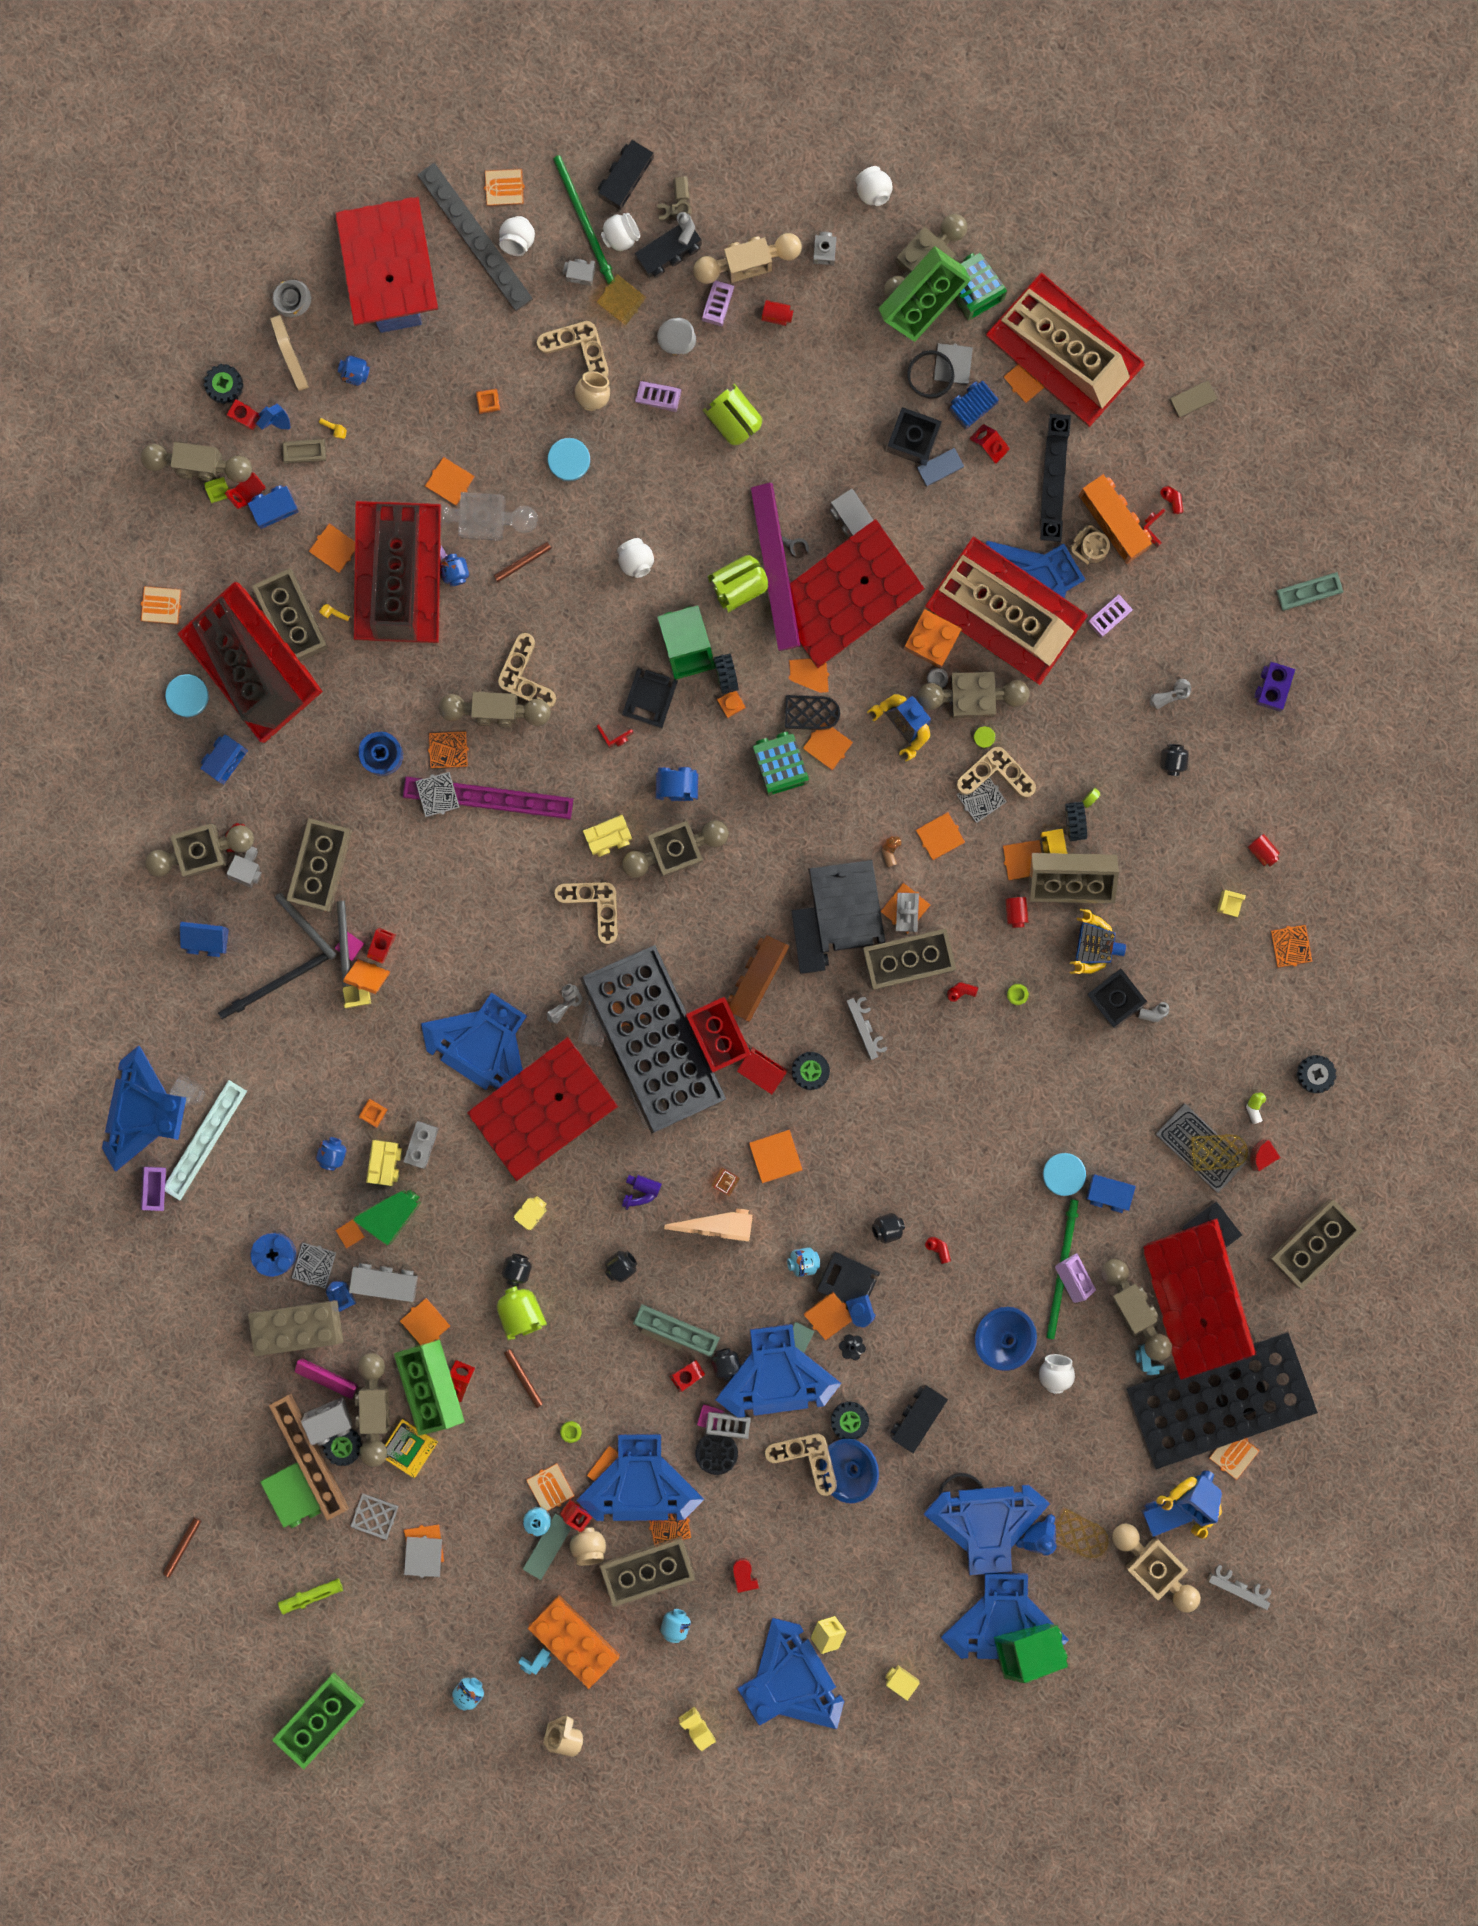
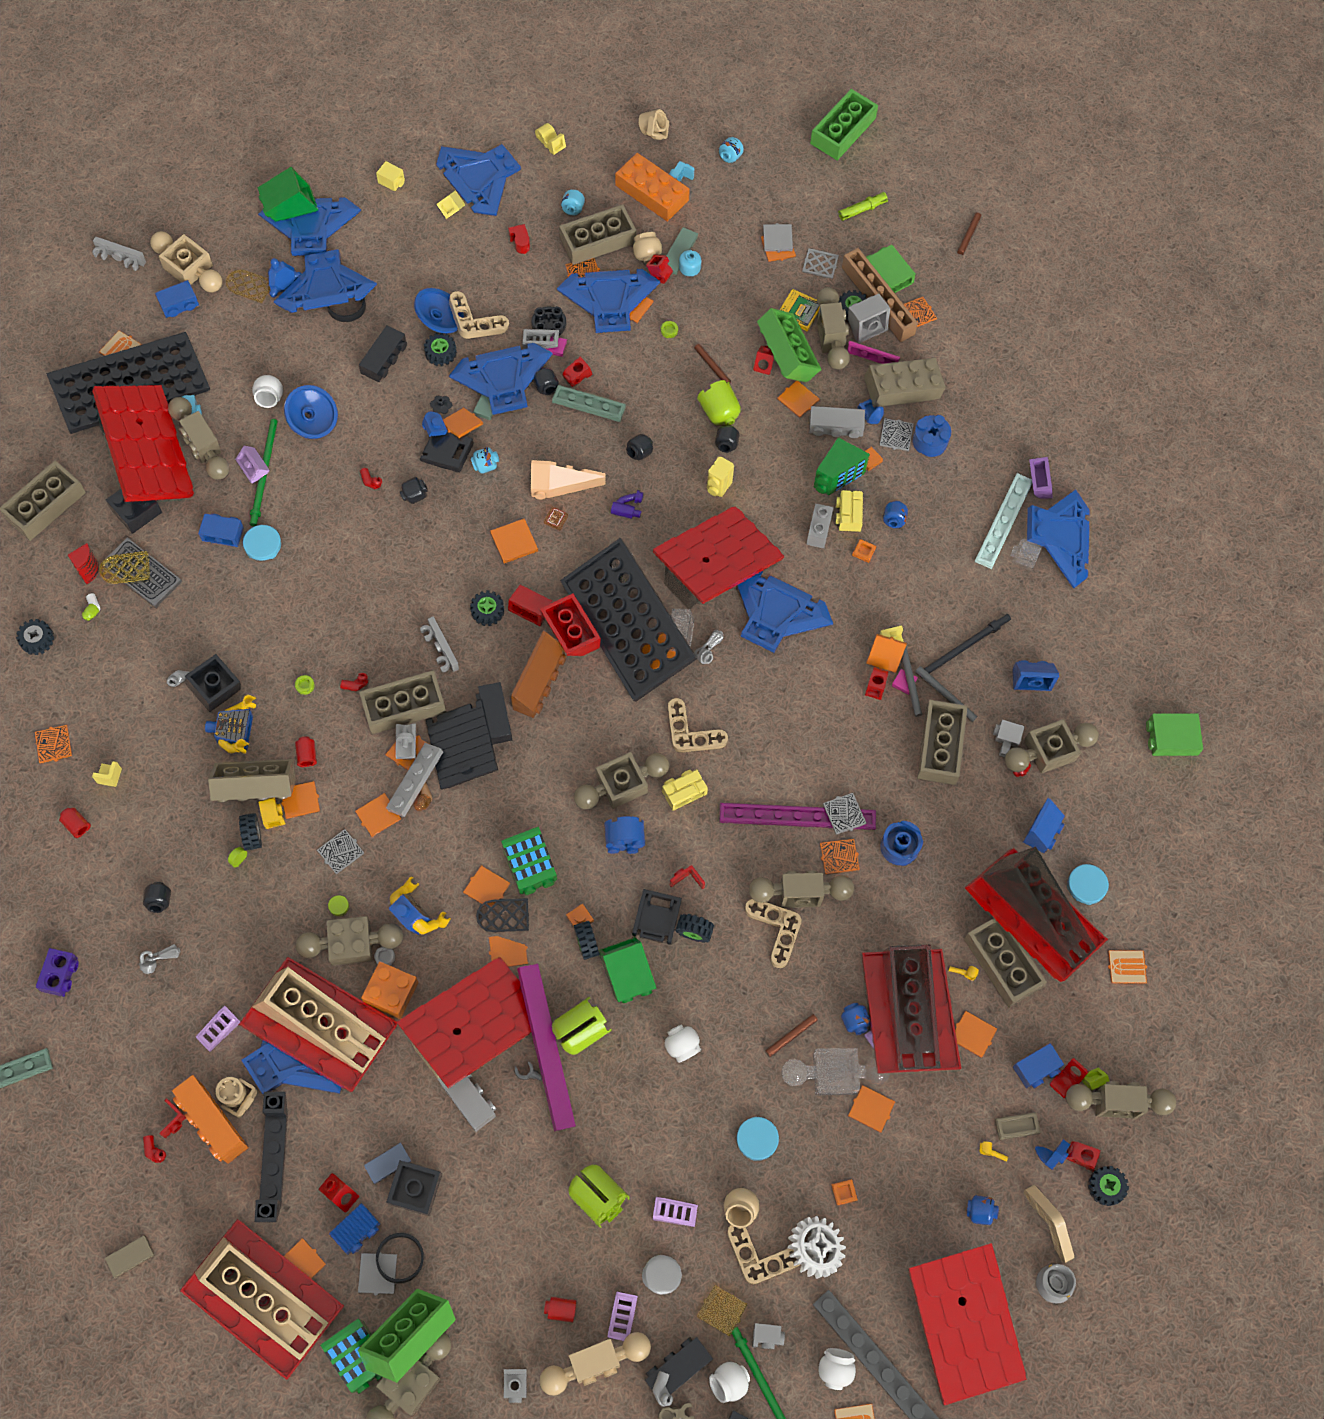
camera: 175 degrees right, 20 degrees down
piece [526,1463,575,1511] -> none
tan beam [956,747,1036,798] -> none
torso [1156,1470,1222,1539] -> none
none -> light grey plate [386,743,443,817]
none -> black wheel [675,914,714,943]
none -> white gear [788,1216,846,1279]
none -> orange piece [904,297,937,327]
none -> bright green brick [1146,713,1203,756]

